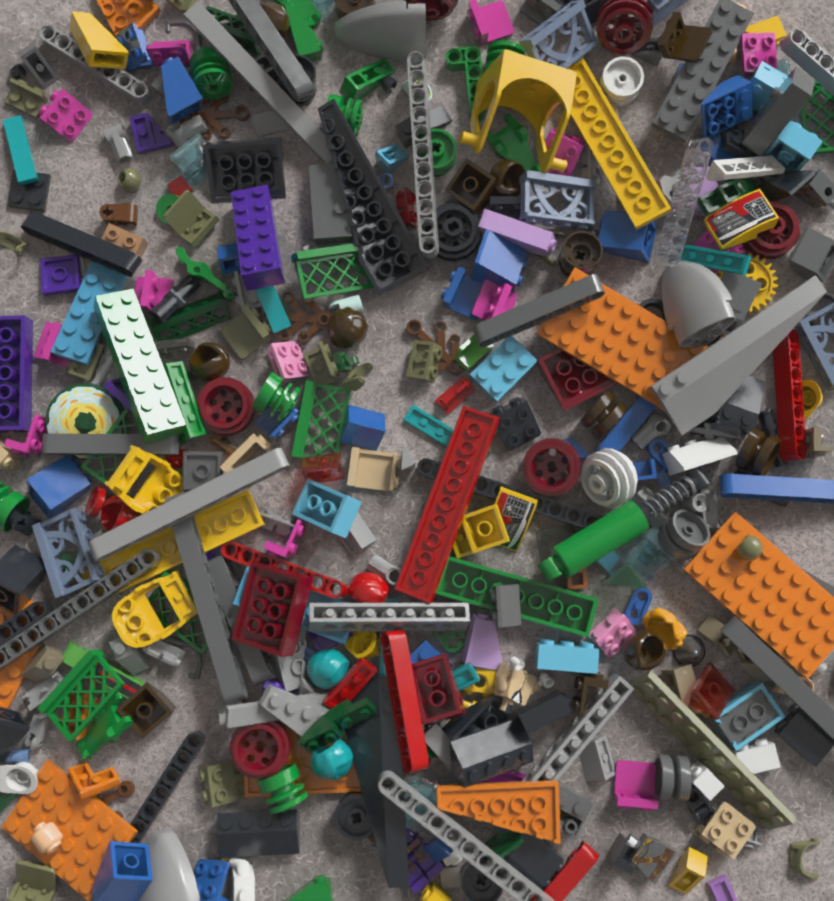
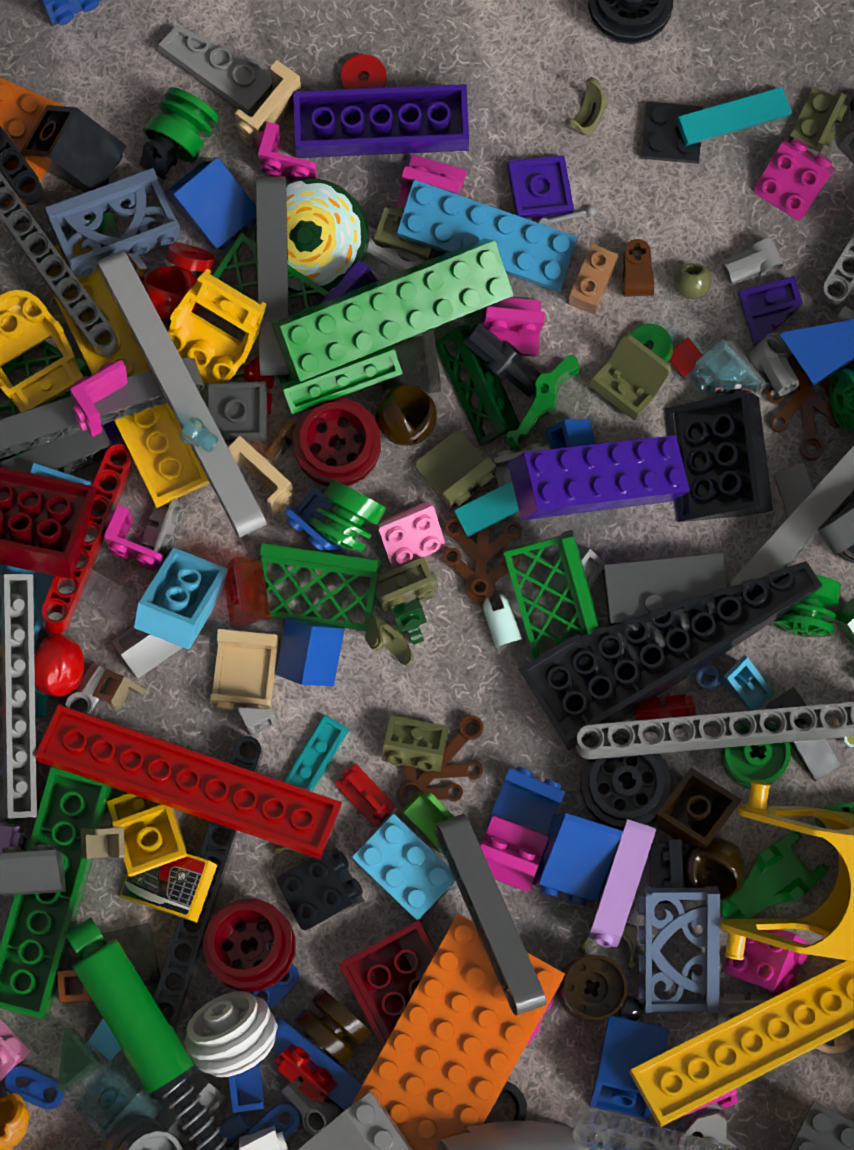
camera: 85 degrees right, 5 degrees down
black beam [21,211,142,277] -> none
dark brown piece [328,307,368,349] -> none
none -> dark pink bracket [70,361,128,438]
none -> dark tan panel [81,825,125,859]
none -> dark tan panel [92,669,147,710]
none -> clear light blue piece [179,417,219,452]
none -> red hinge [274,1043,338,1104]

